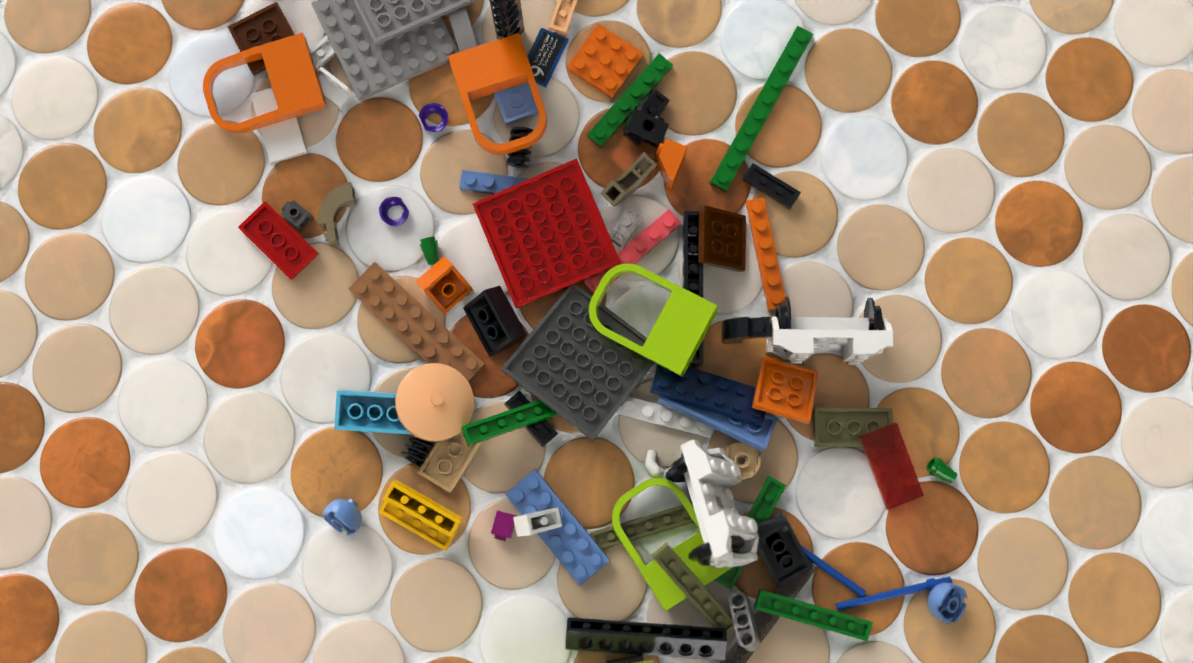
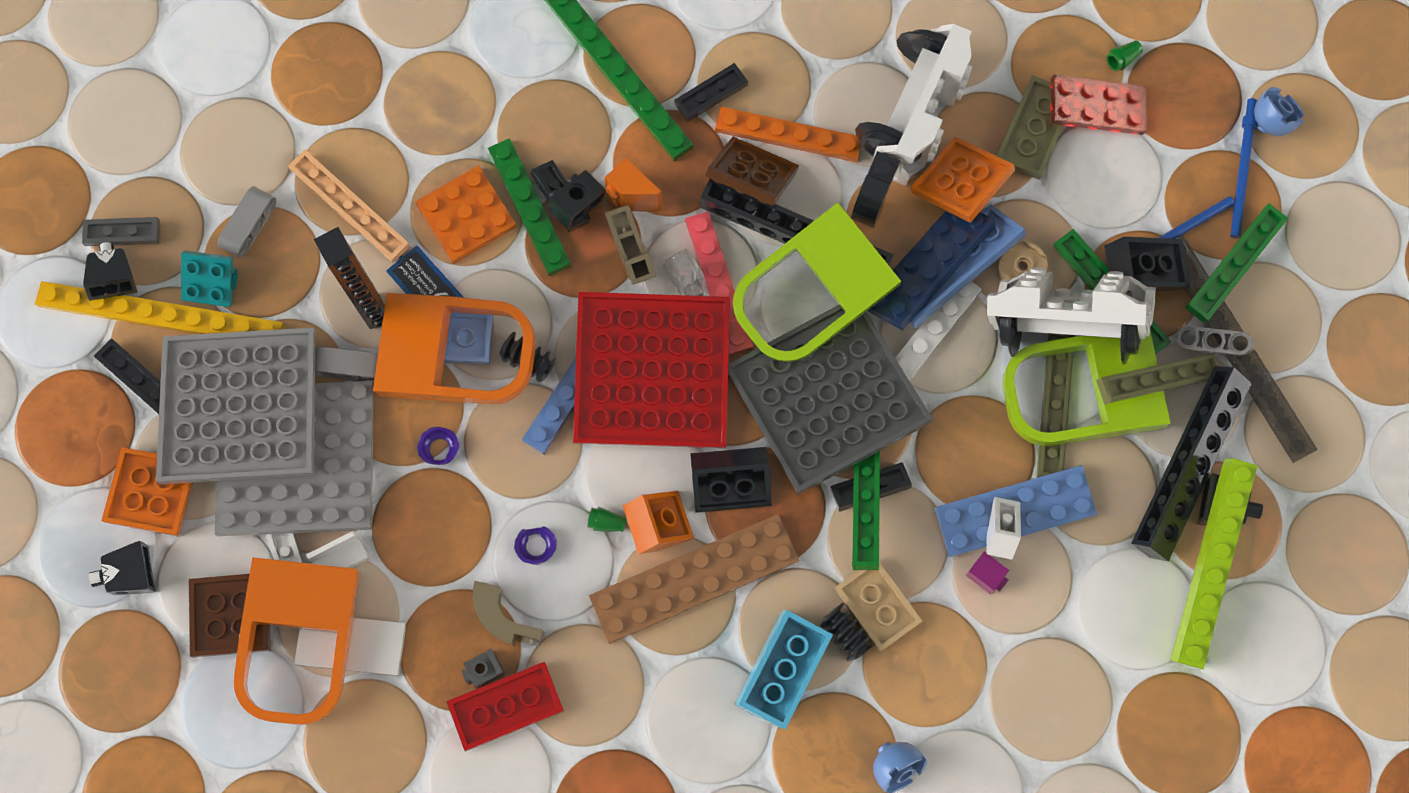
camera: 65 degrees left, 5 degrees down
yellow brick [378,479,464,551] -> none
light nougat dish [395,363,474,442] -> none
white arm [645,450,664,478] -> none

